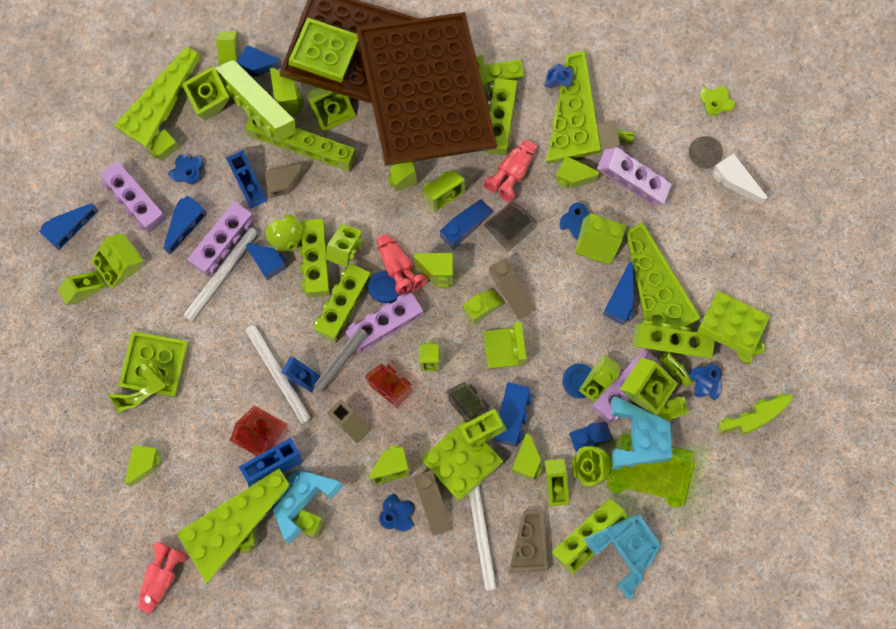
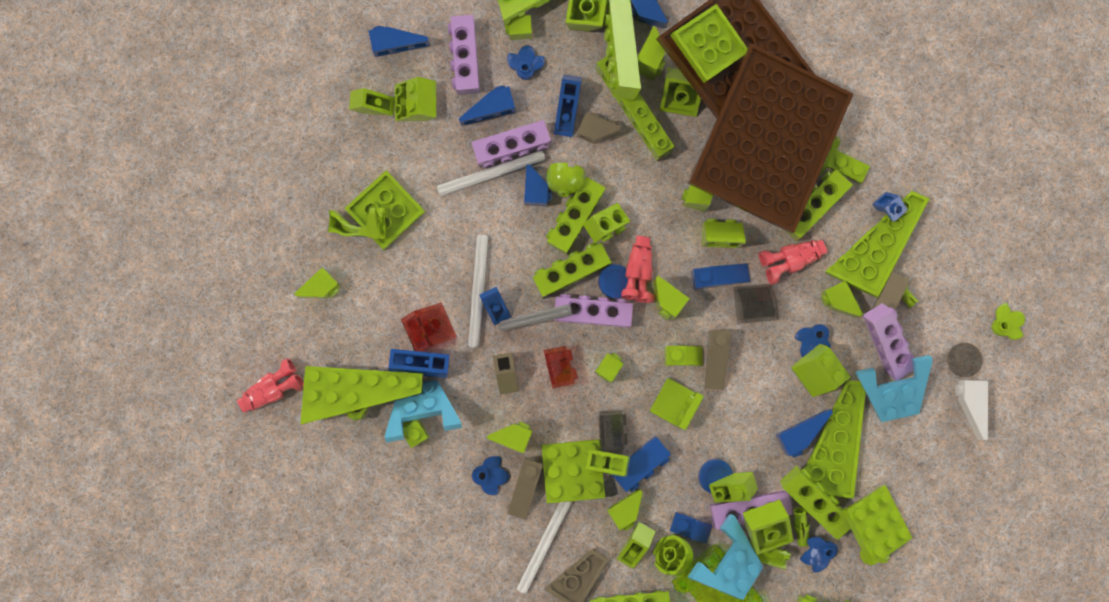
camera: 30 degrees right, 10 degrees up
none -> medium azure wing [855,355,933,422]

